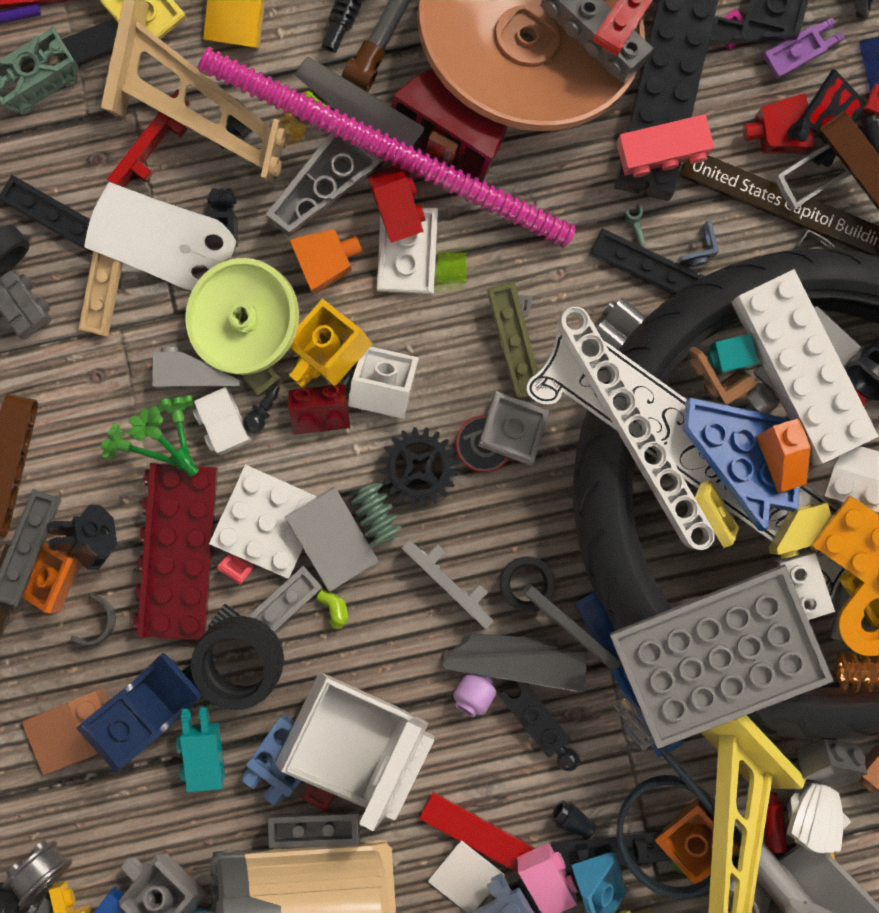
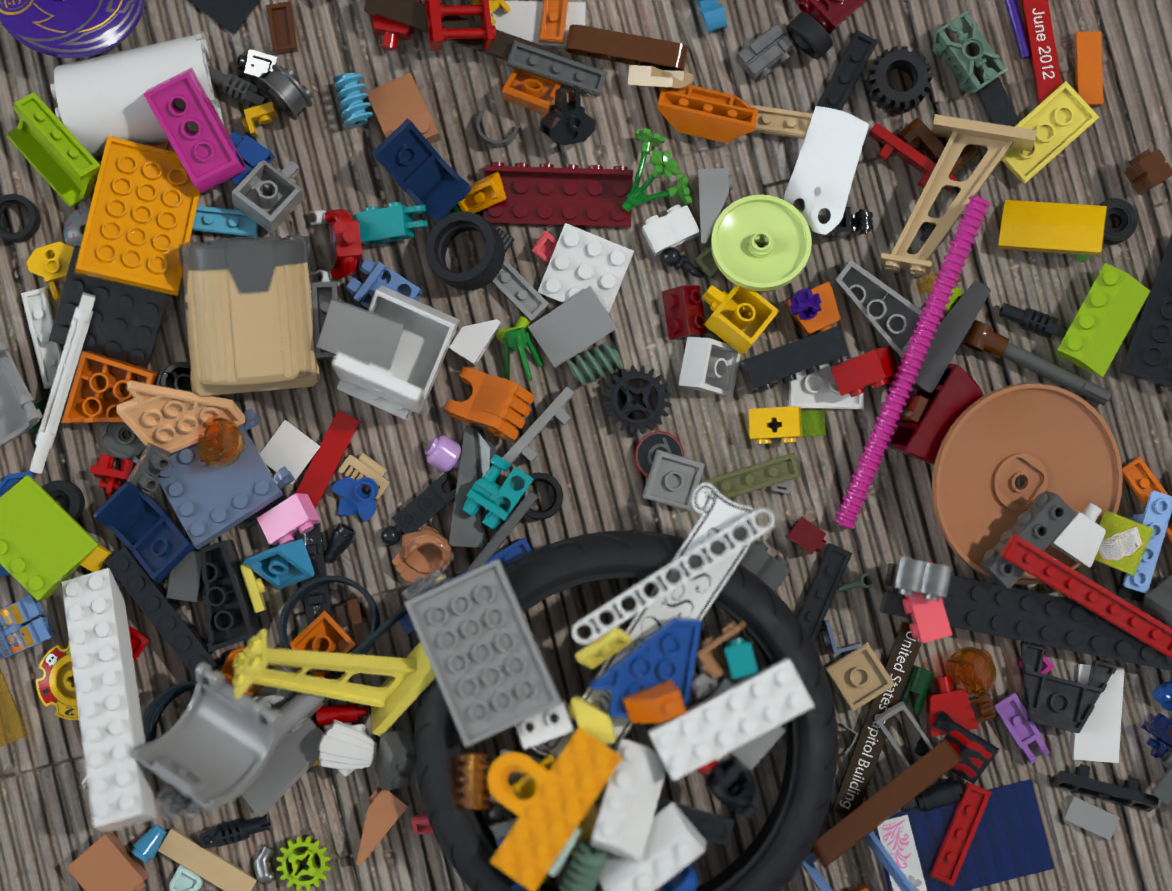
camera: 90 degrees right, 0 degrees up
none -> red torso [309,209,362,282]
none -> light grey tile [317,298,405,371]
none -> blue plate [331,477,379,522]
none -> medium azure piece [333,73,373,128]
none -> tan piece [339,453,390,499]
none -> reddish brown tile [347,597,367,625]
none -> nougat hair [391,526,451,584]
none -> orange piece [443,367,535,440]
none -> white slope [449,319,502,366]
none -> light orange slope [457,172,506,213]
none -> teal hips [463,453,534,529]
none -> green plant [502,327,542,381]
none -> tan slope [627,65,694,88]
none -> orange wedge [657,85,759,143]
none -> black wedge [739,326,849,394]
none -> yellow brick [748,406,802,444]
none -> dark red brick [785,516,826,554]
none -> dark purple gear [790,289,821,320]
none -> tan plate [825,642,895,712]
none -> black tyre [866,46,932,114]
none -> flat silver brick [893,557,952,601]
none -> reddish brown beam [897,118,979,177]
none -> dark green hinge [900,665,935,715]
none -> clear orange cylinder [945,647,997,697]
none -> reddish brown piece [968,692,996,723]

